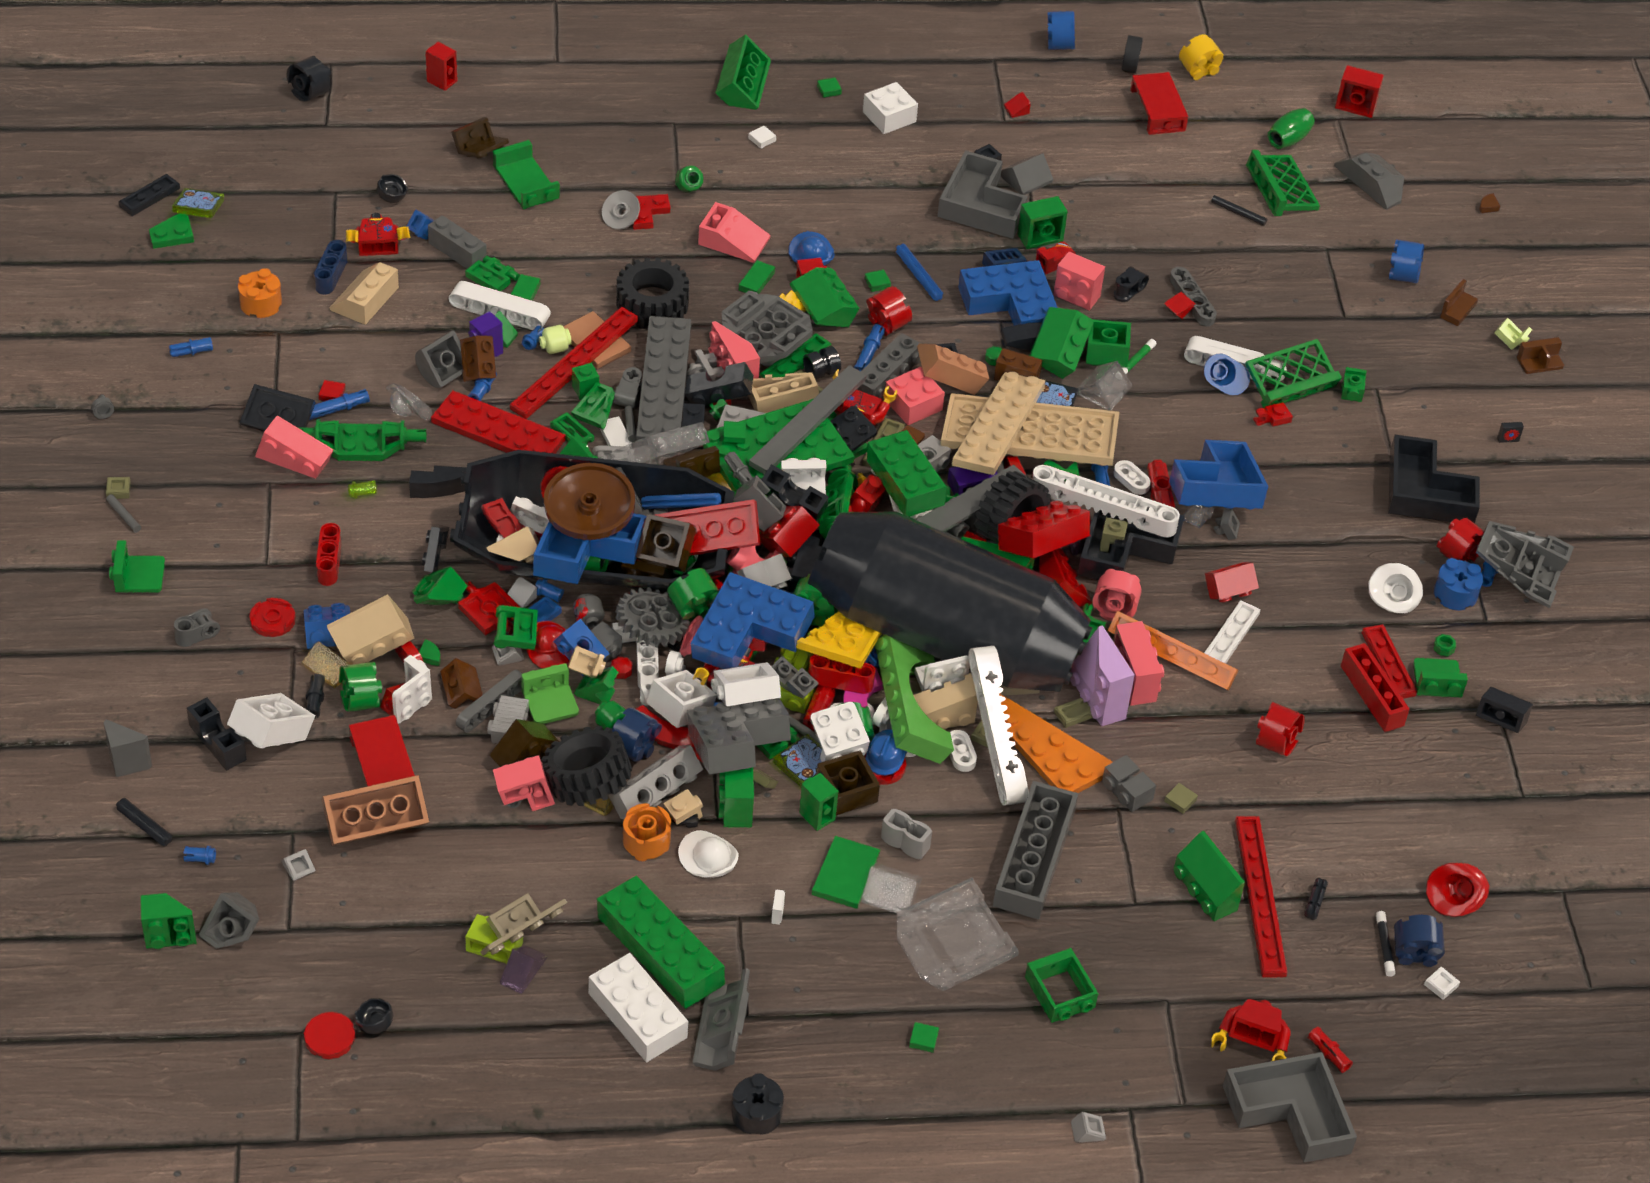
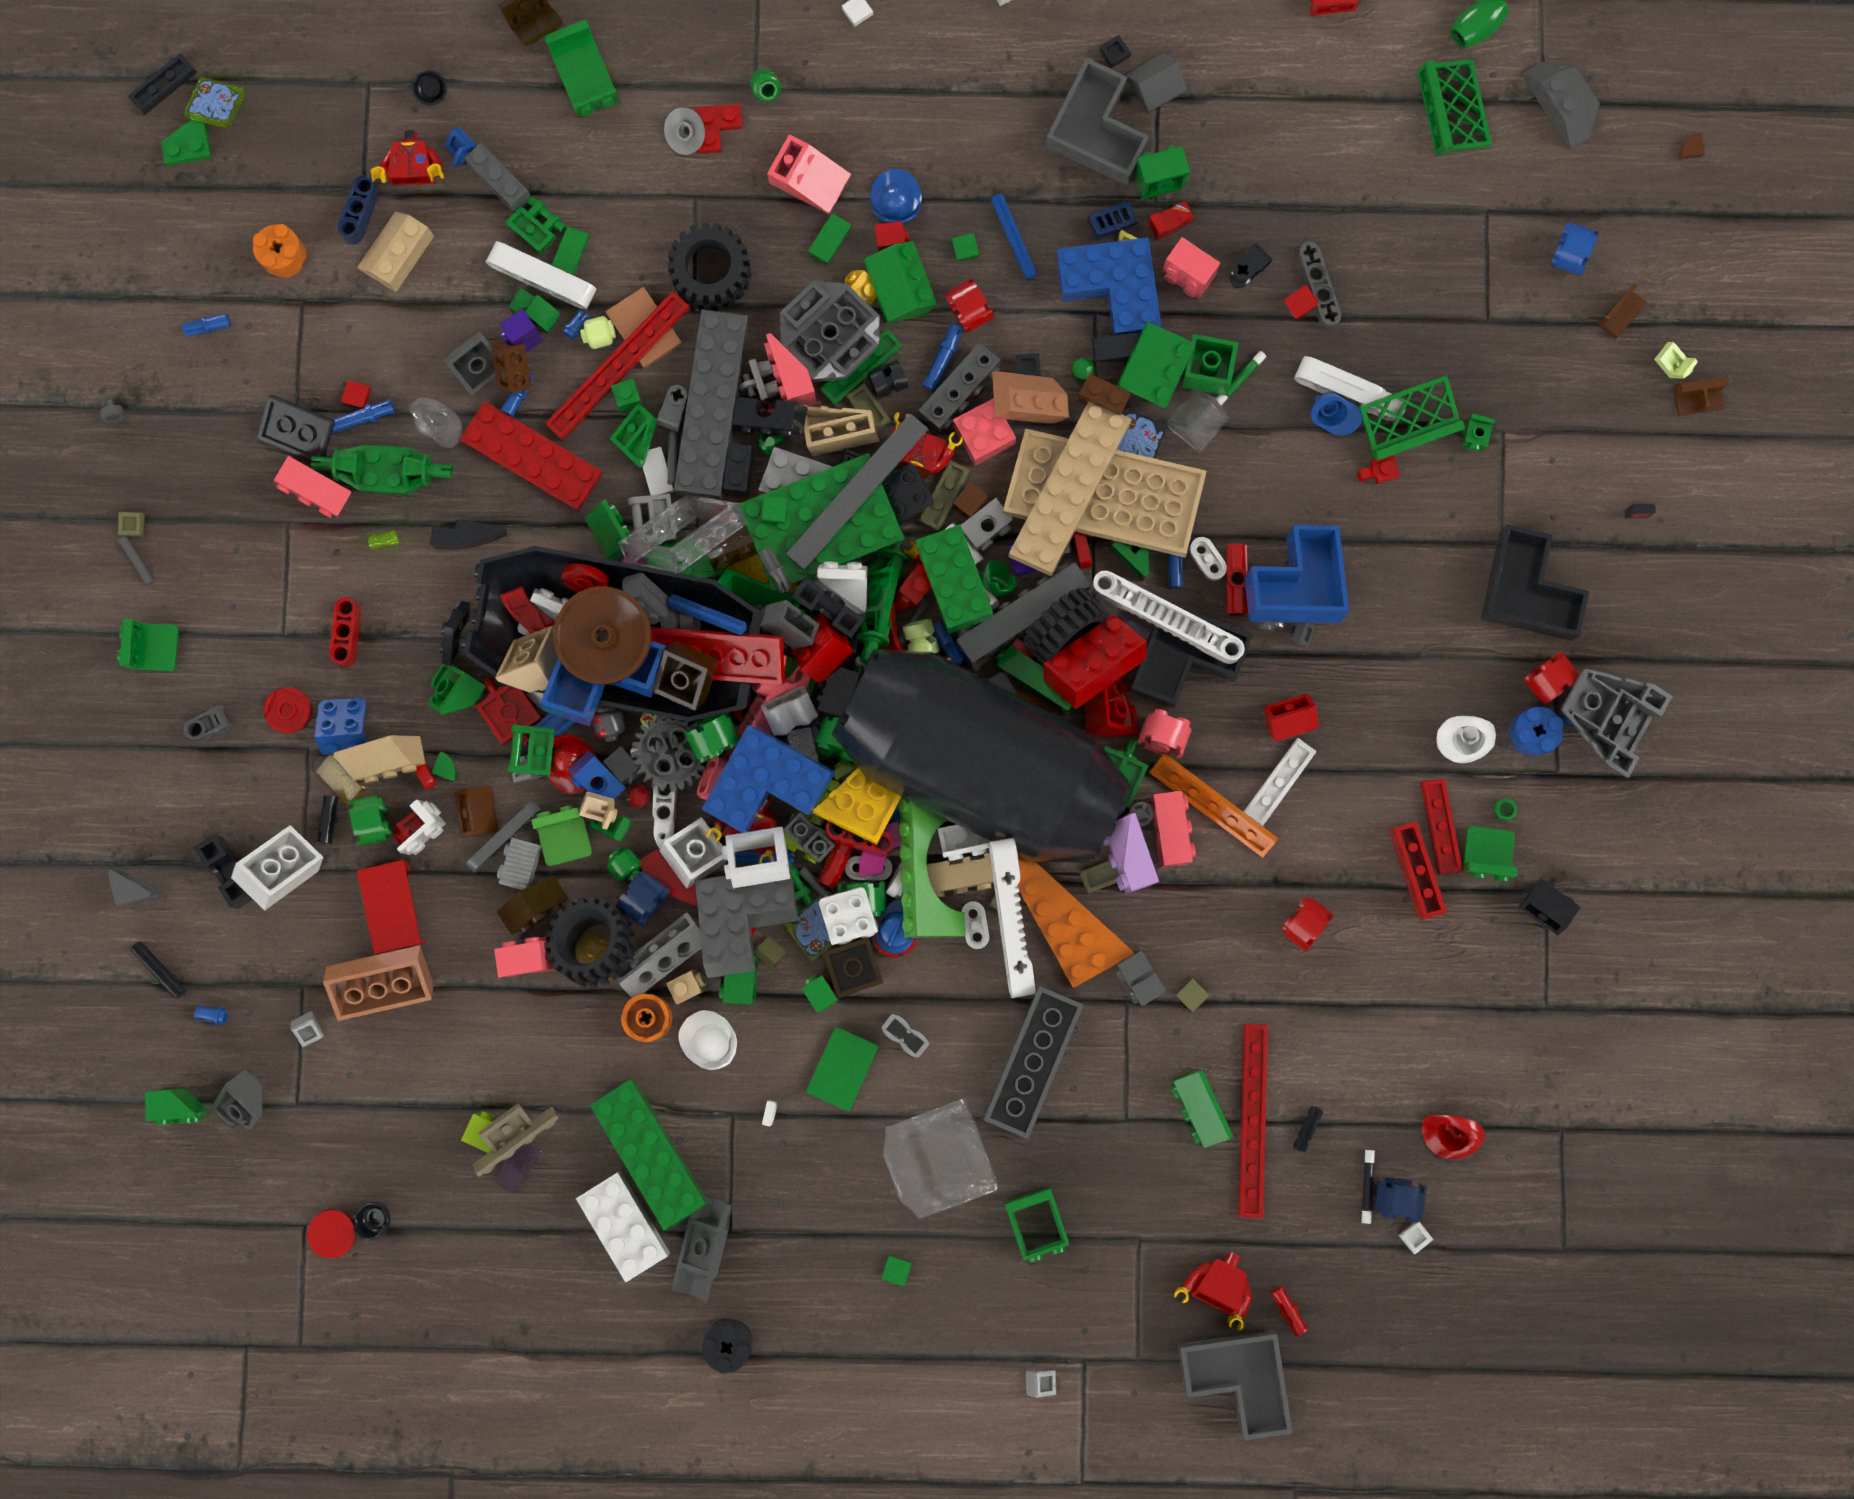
camera: 10 degrees right, 35 degrees up
green tile [550,412,594,445] -> none
white plate [665,651,686,676] -> none
clear slope [862,863,922,916] -> none
olive bracket [1100,517,1128,552] -> none
black bar [1211,195,1267,226] -> none

